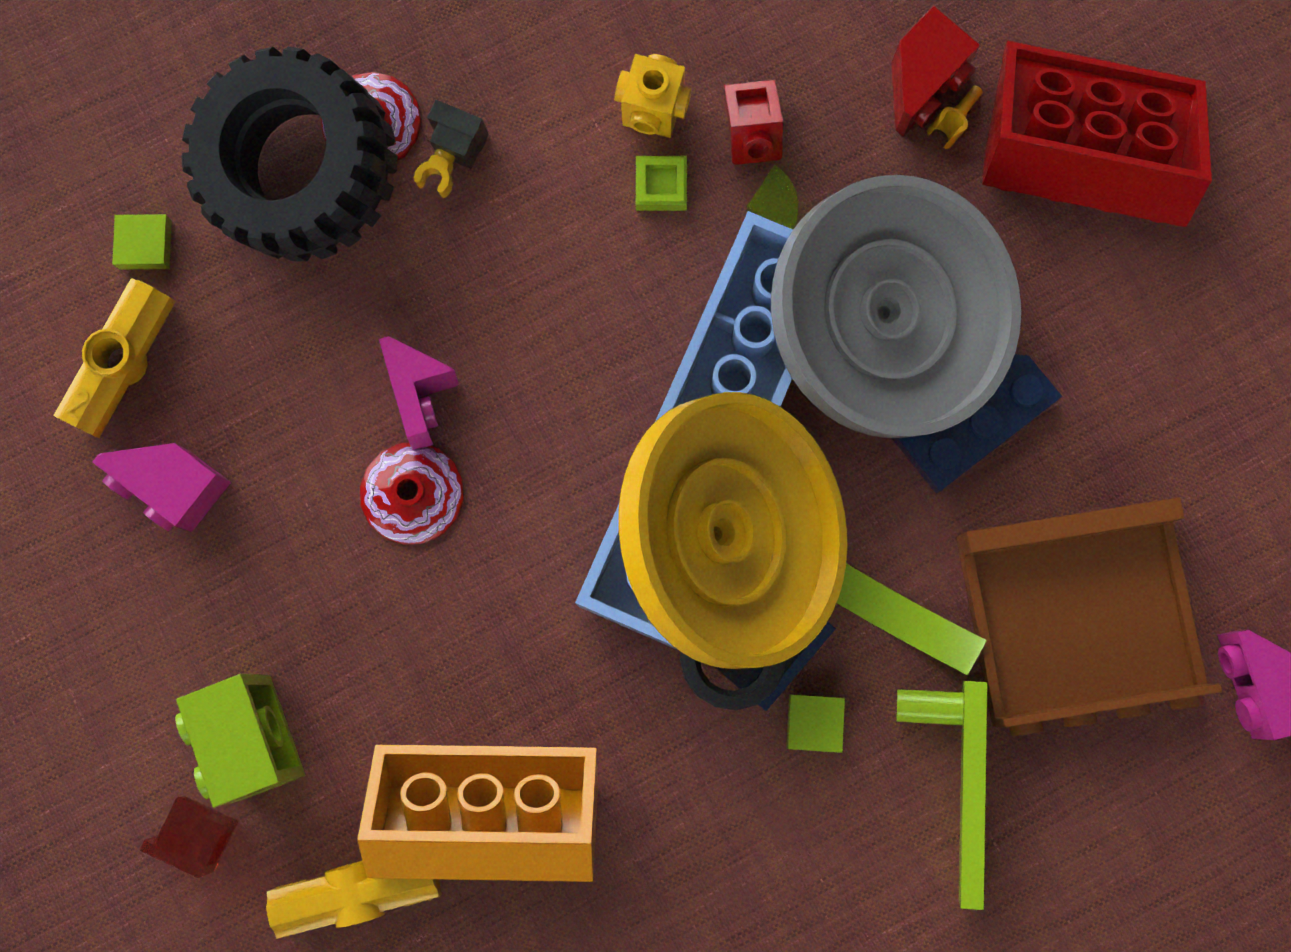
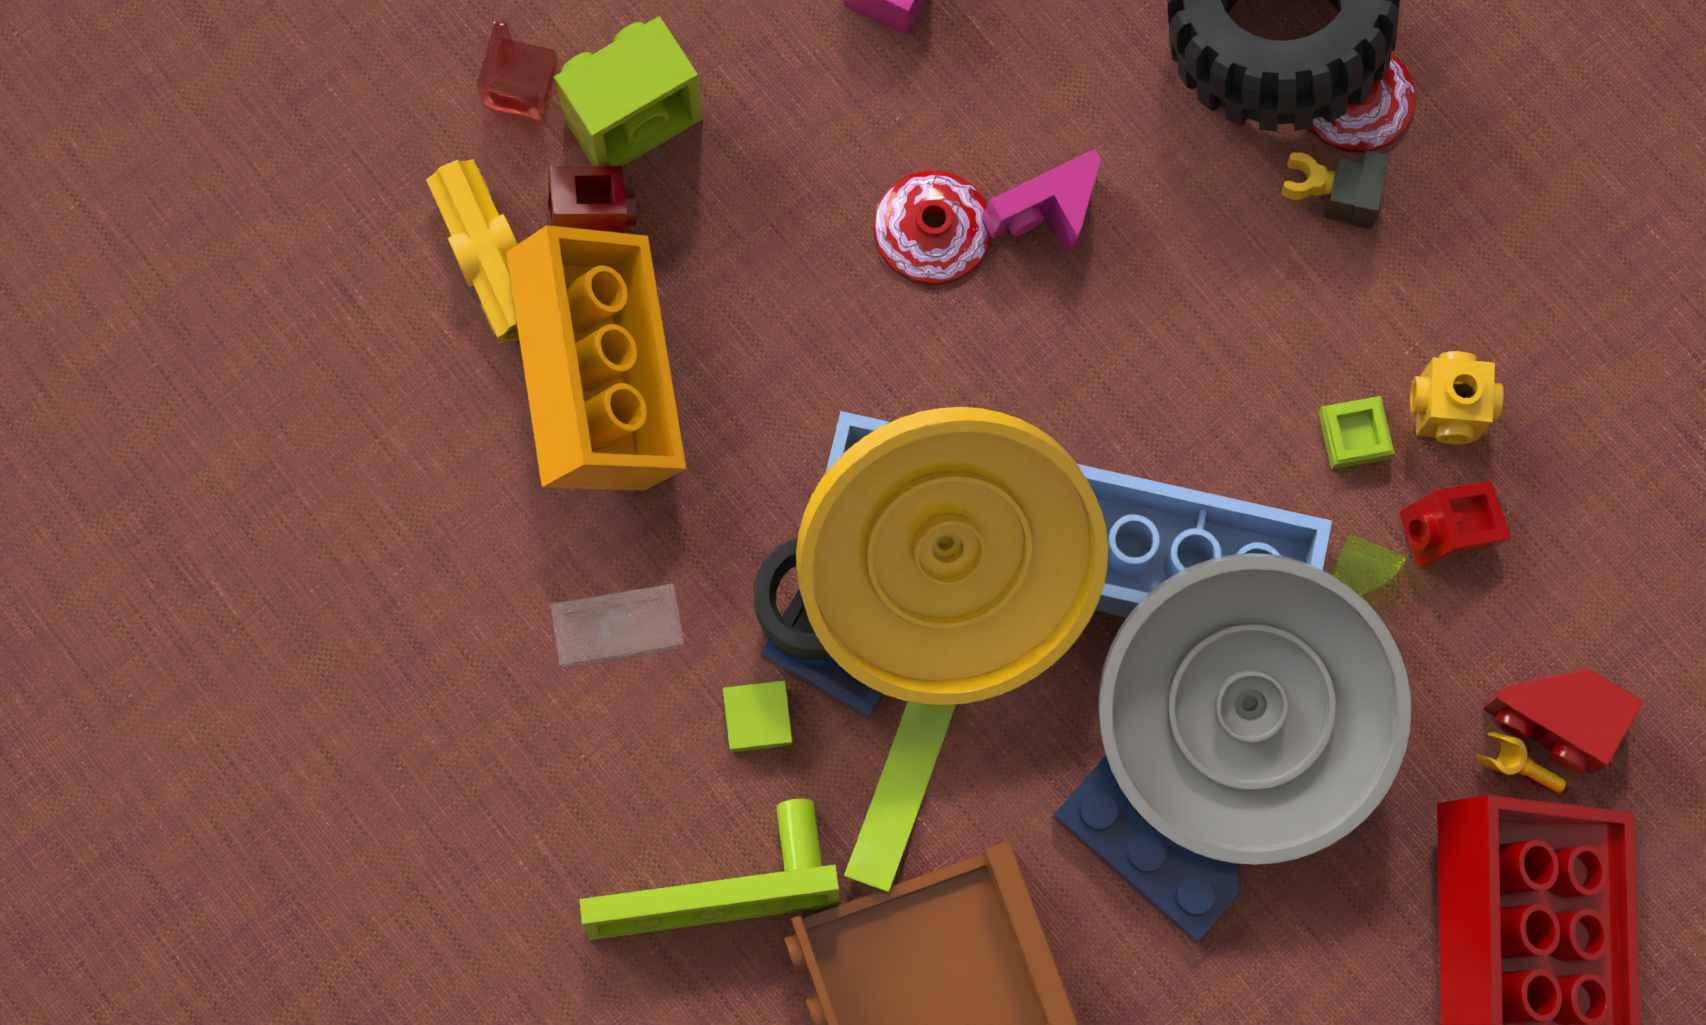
camera: 75 degrees right, 5 degrees down
none -> dark red brick [547,165,636,233]
none -> clear plate [550,584,684,669]

